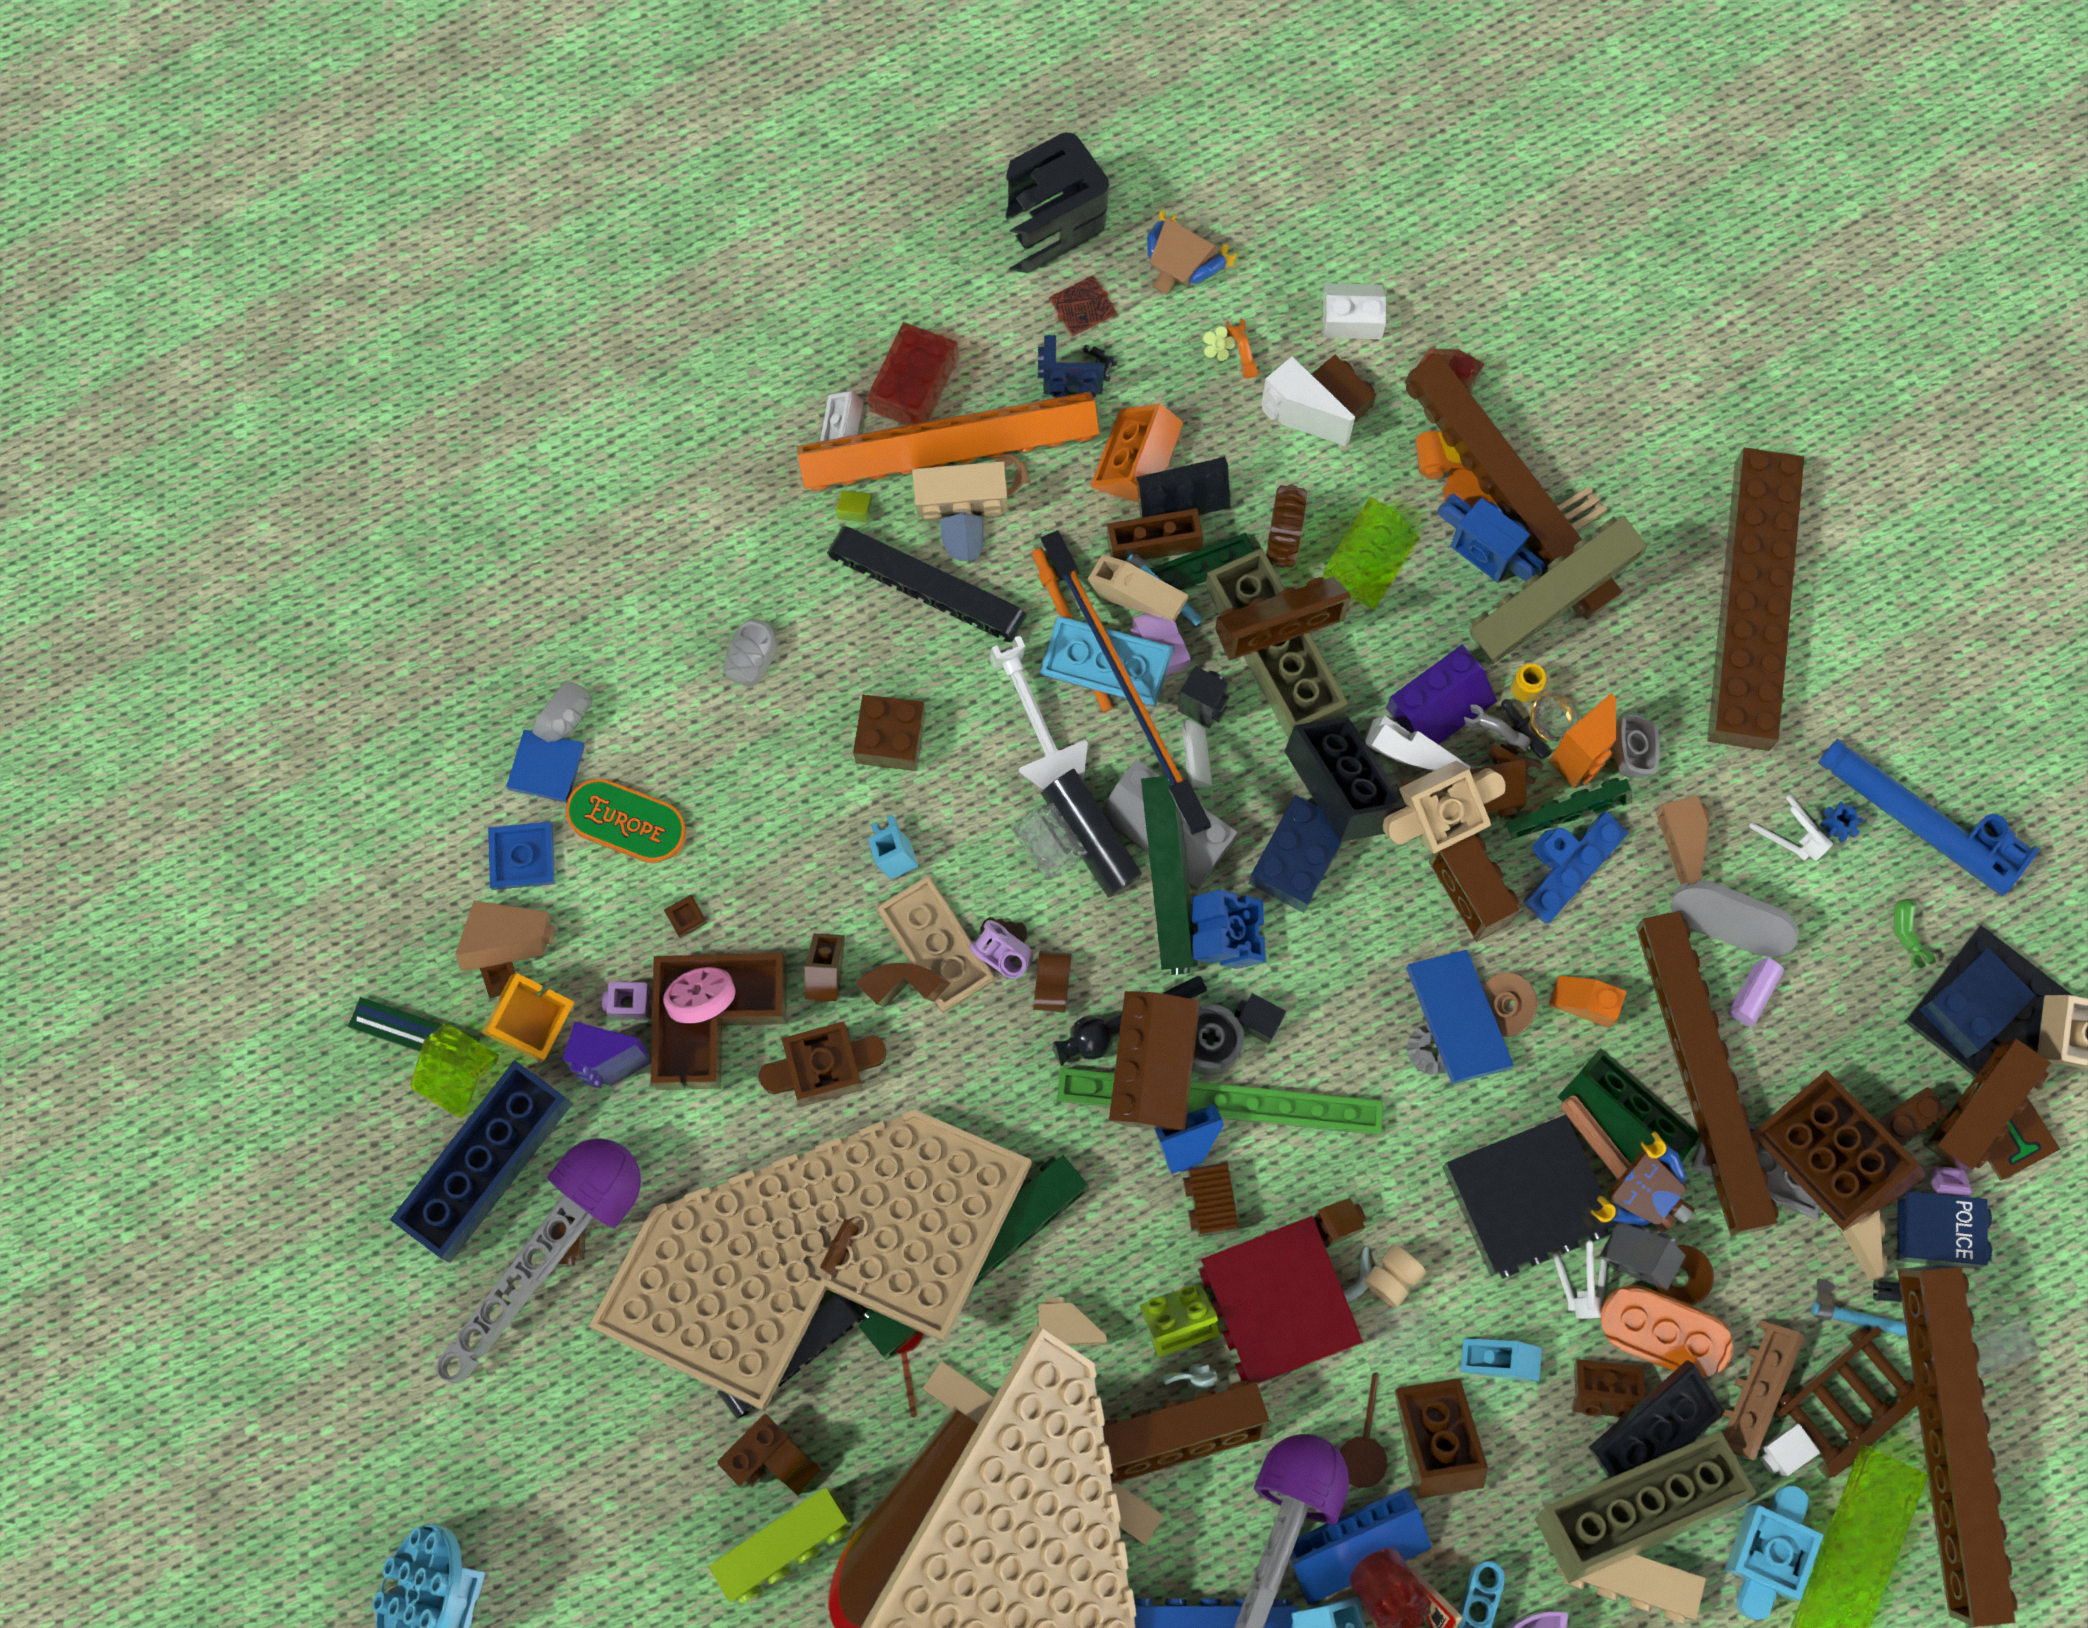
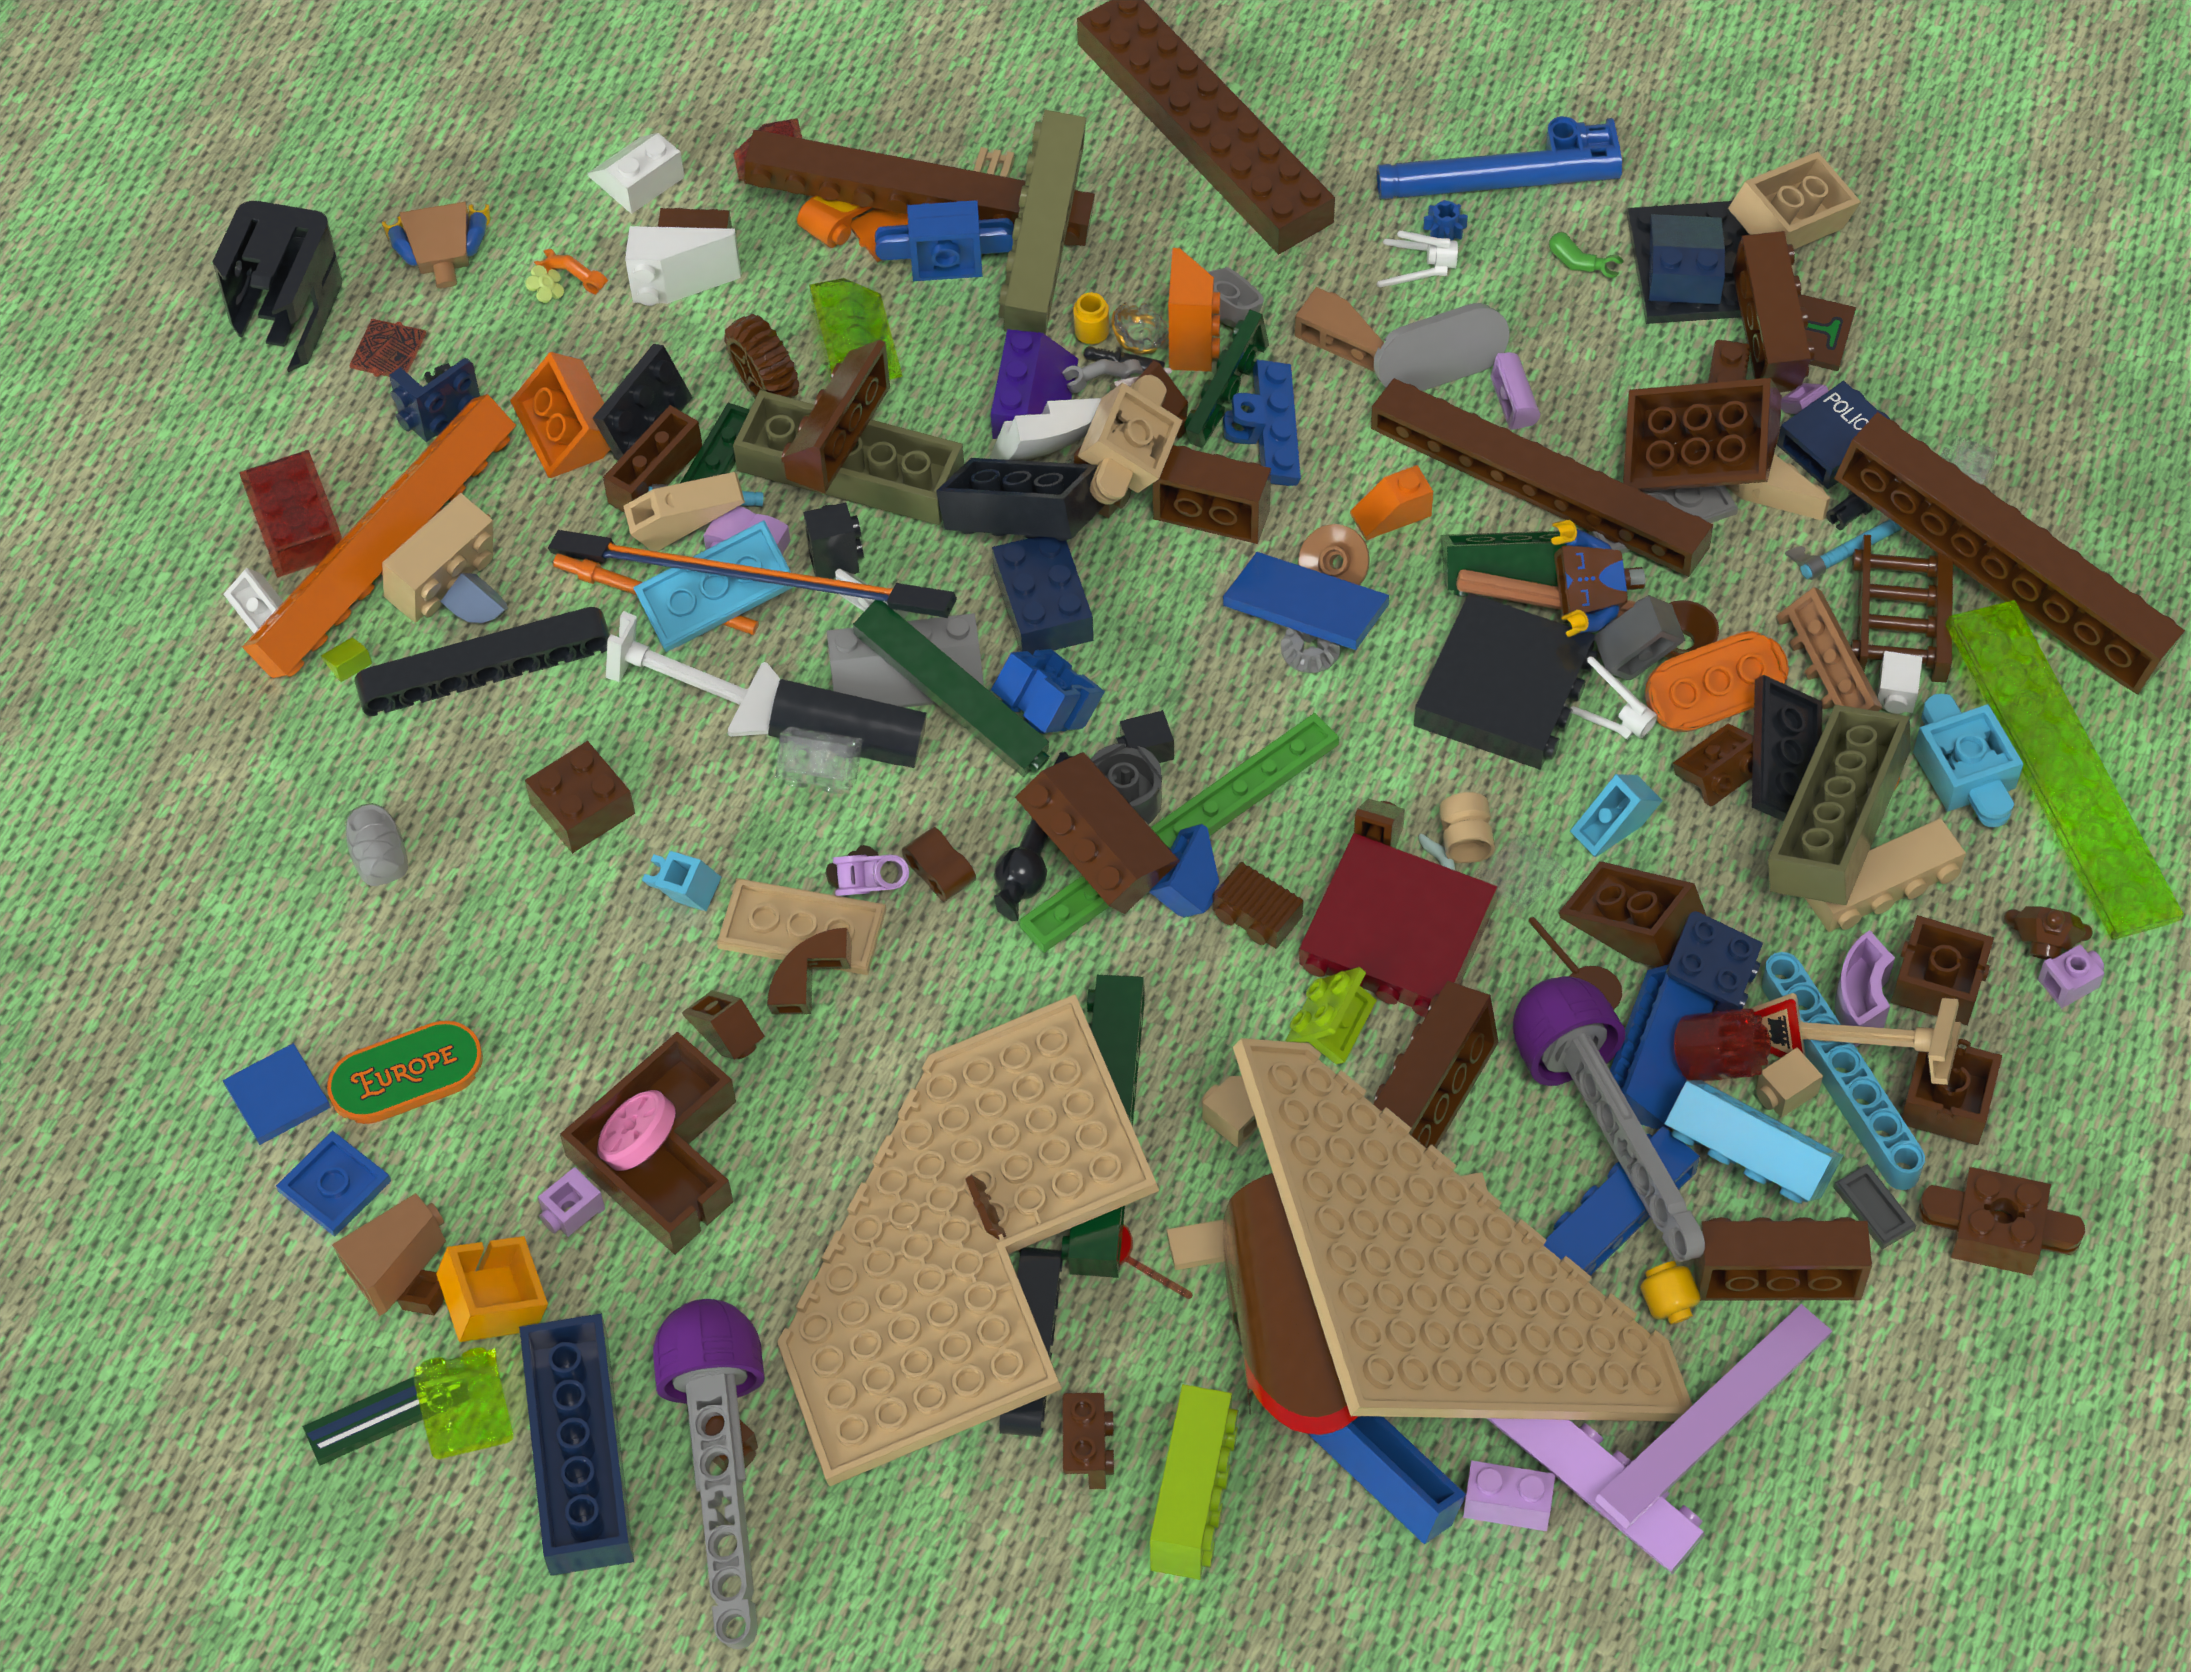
camera: 45 degrees left, 15 degrees down
light grey piece [532,681,592,742] -> none
dark purple slope [562,1022,651,1088] -> none
reddish brown tile [664,895,707,938] -> none
reddish brown brick [759,1021,886,1107] -> none
reddish brown axle [763,1437,823,1496] -> none
light aqua plate [1157,1363,1218,1388] -> none
none -> dark blue bracket [1666,911,1763,1022]

